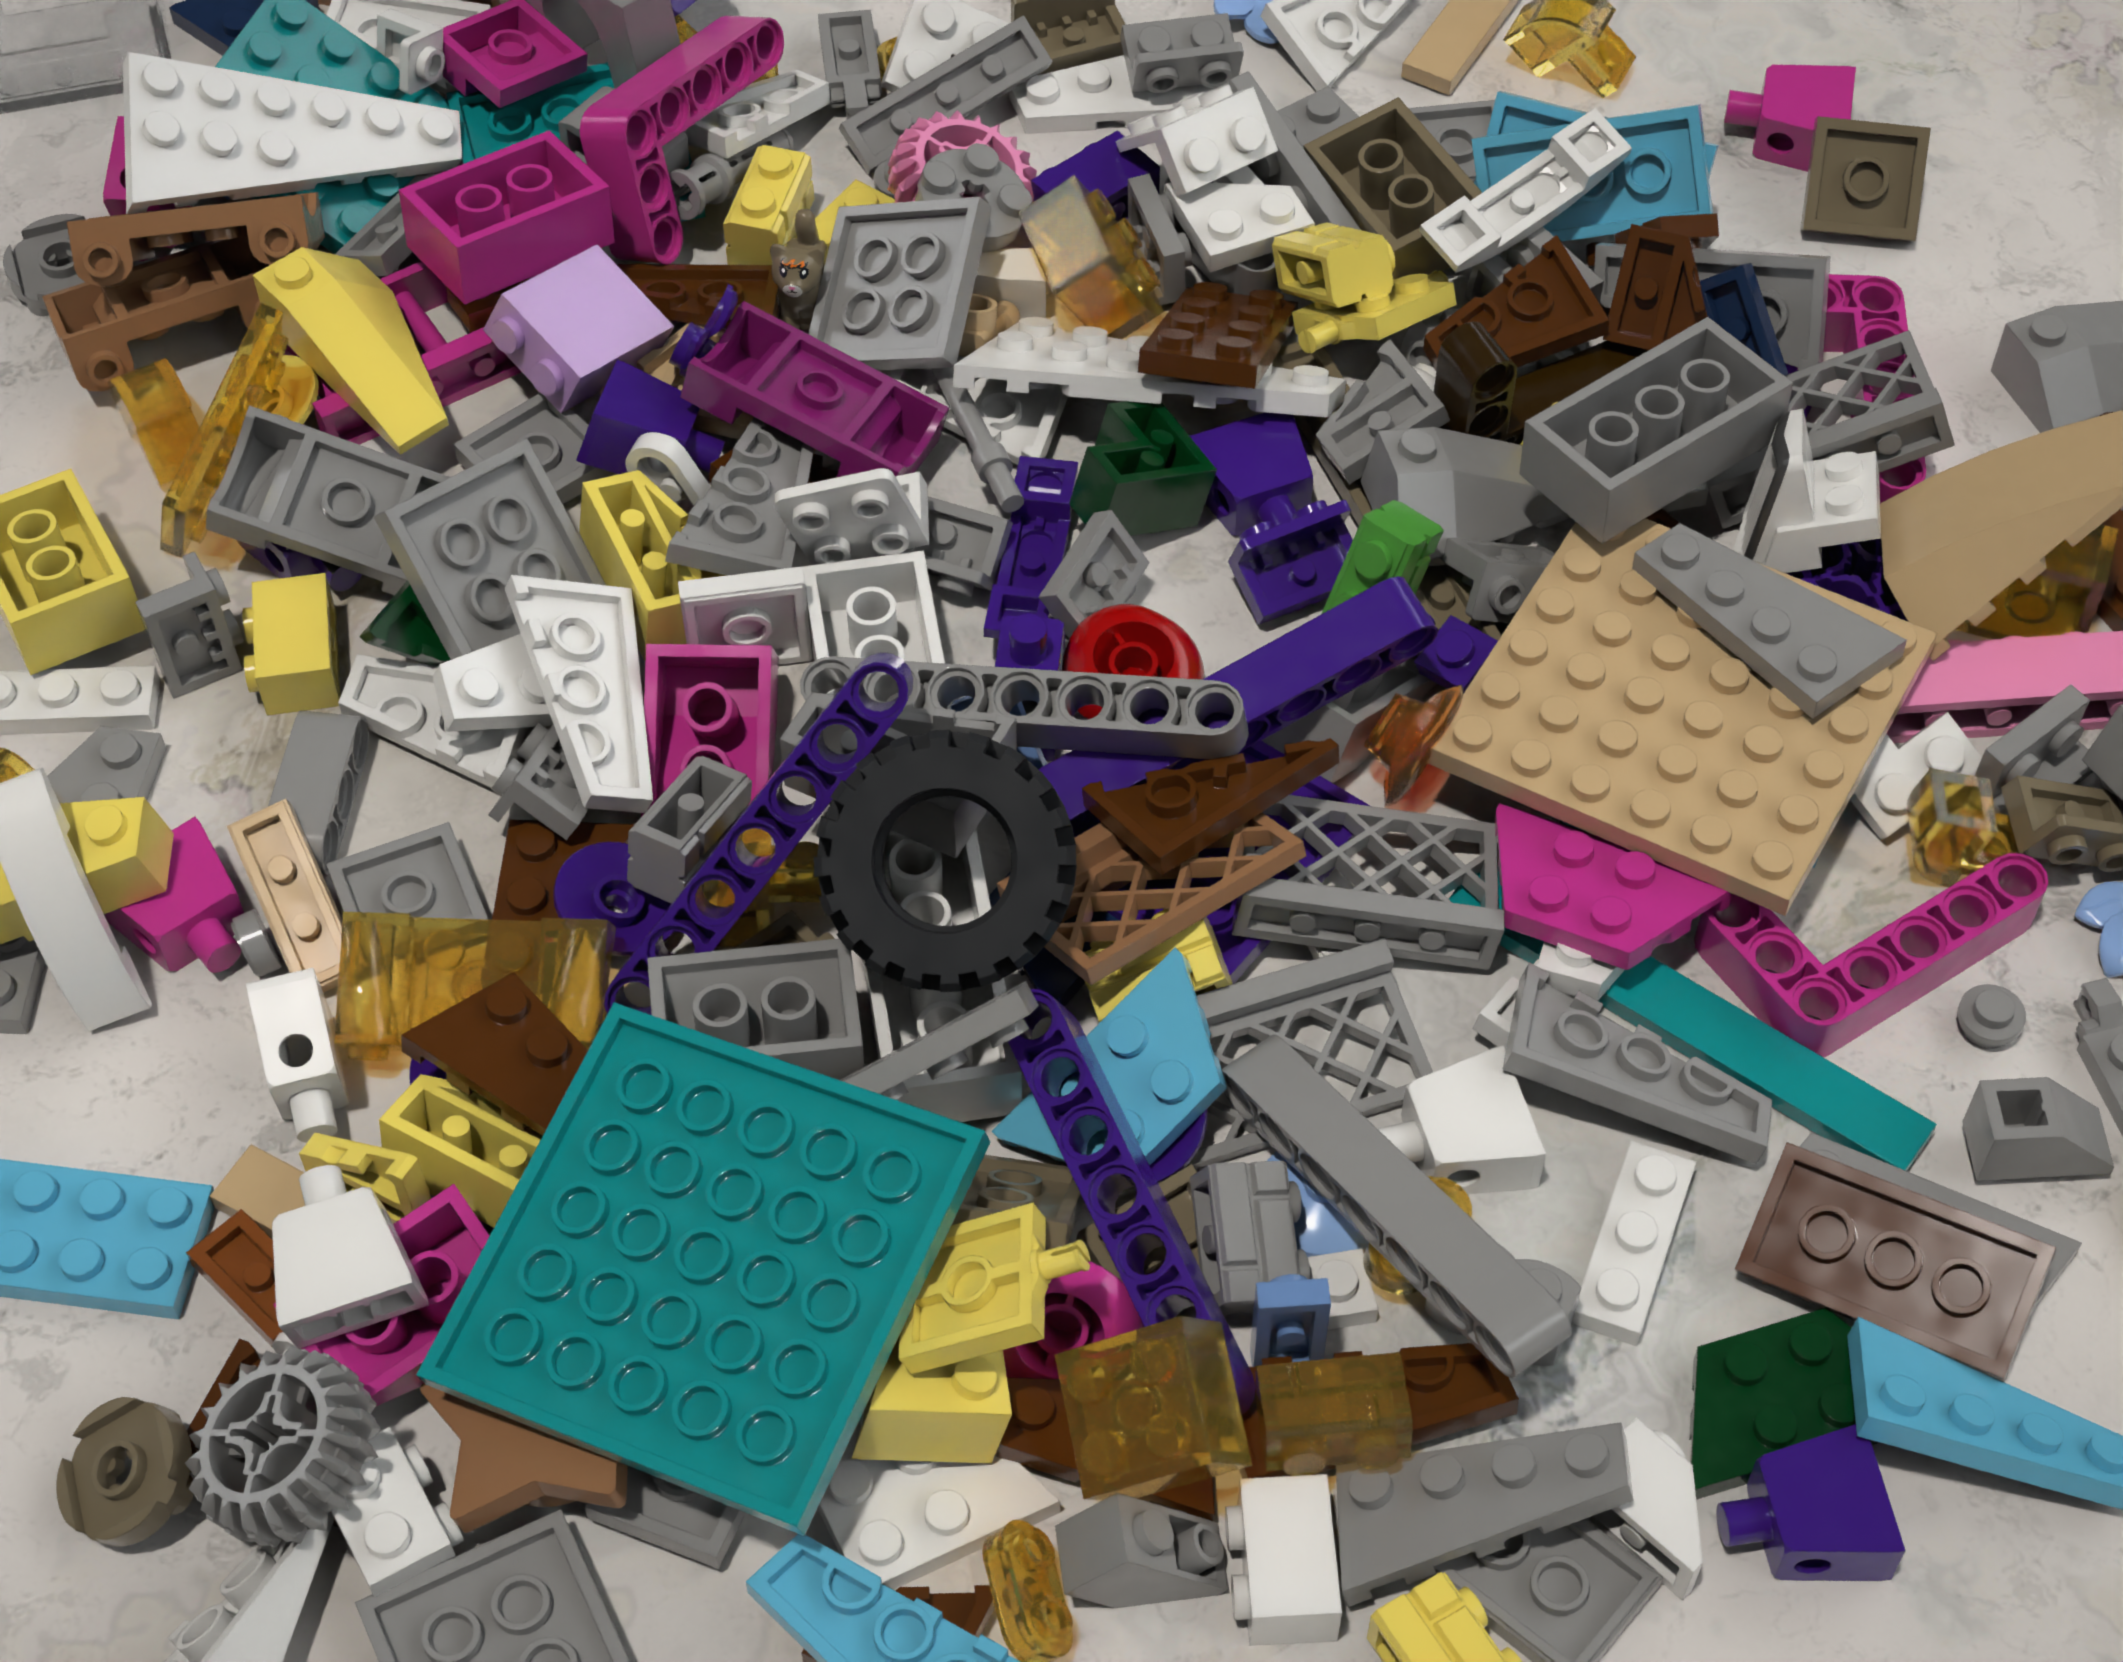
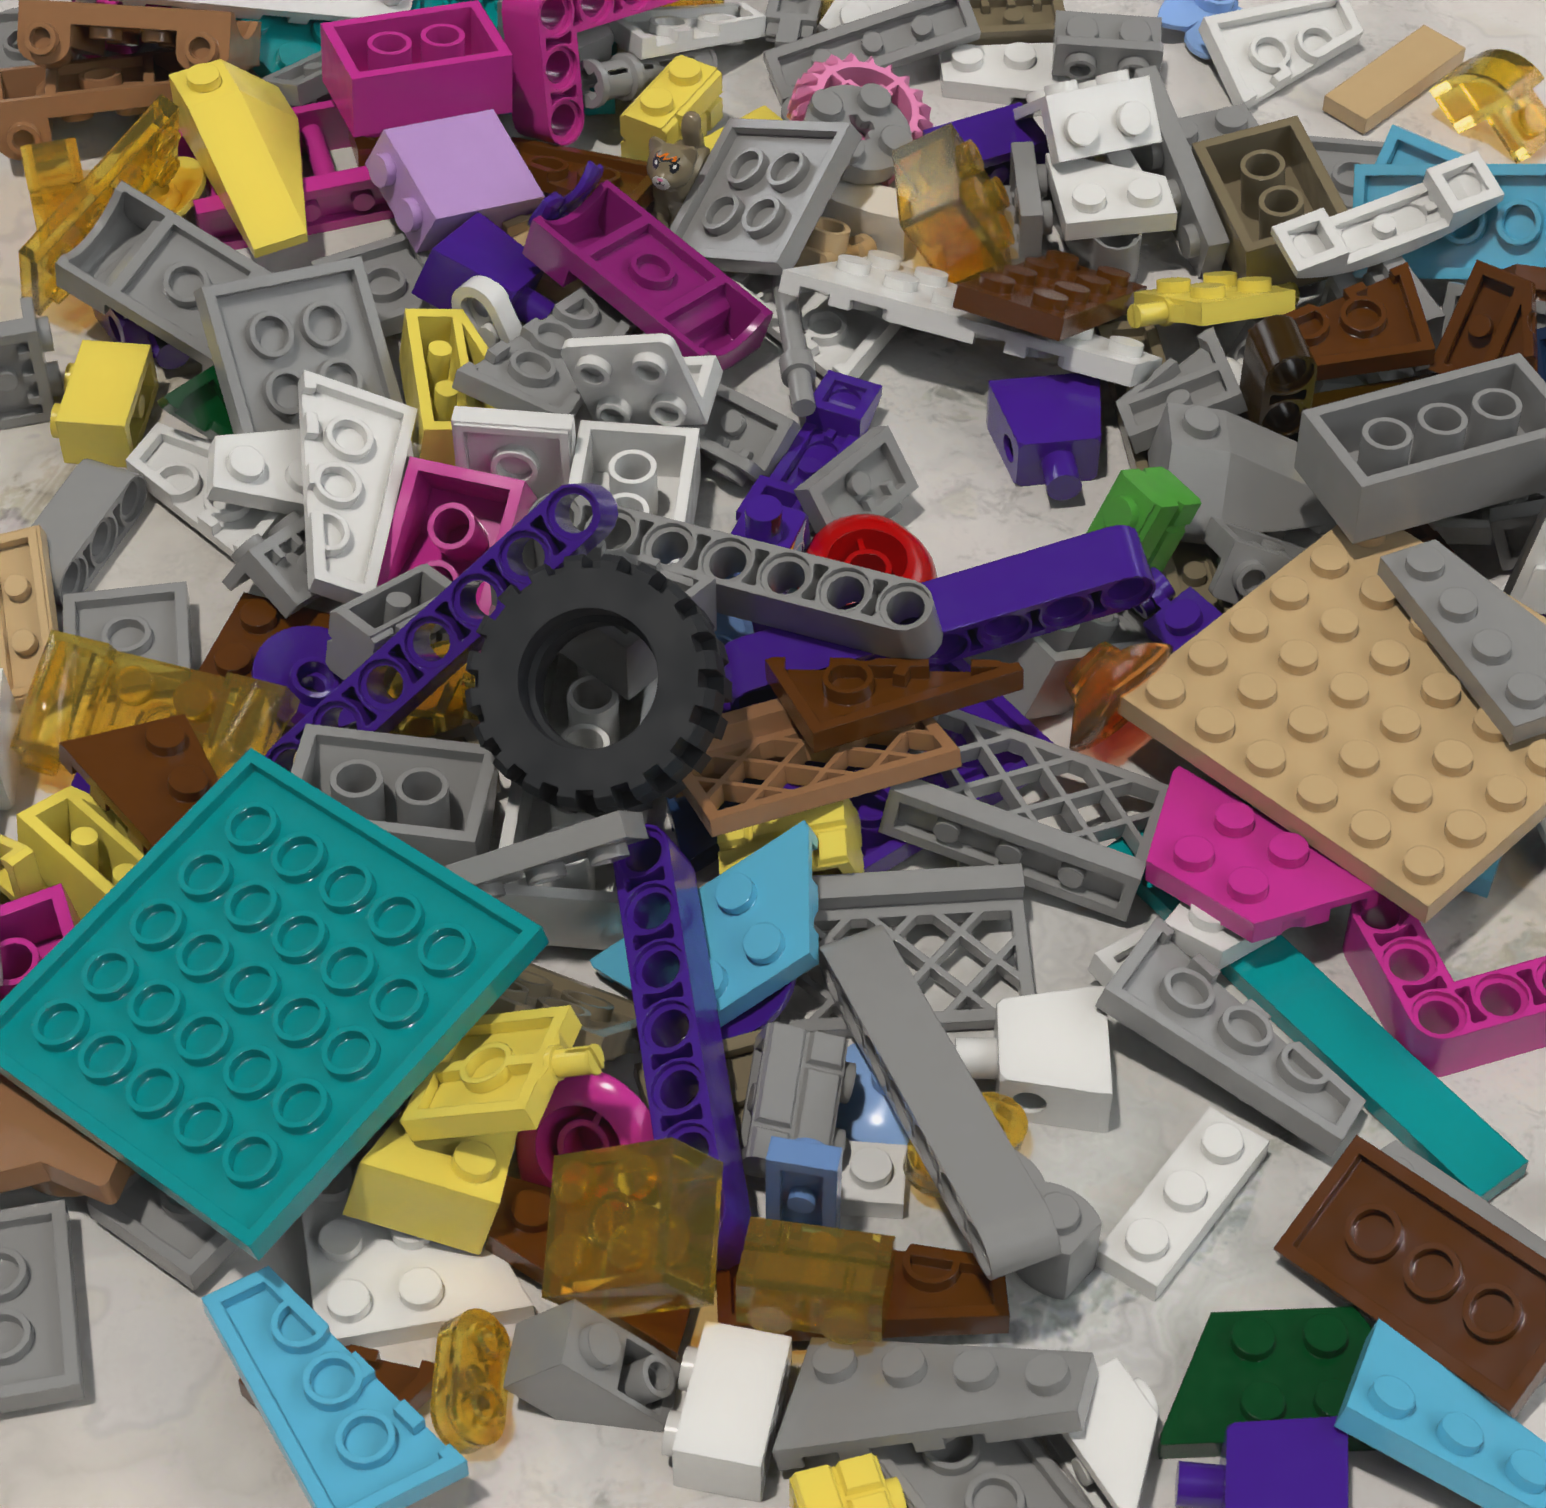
camera: 15 degrees right, 5 degrees down
dark green brick [1069,401,1217,536] -> none
dark purple bracket [1228,500,1353,625] -> none
light yellow brick [1272,222,1395,308] -> none

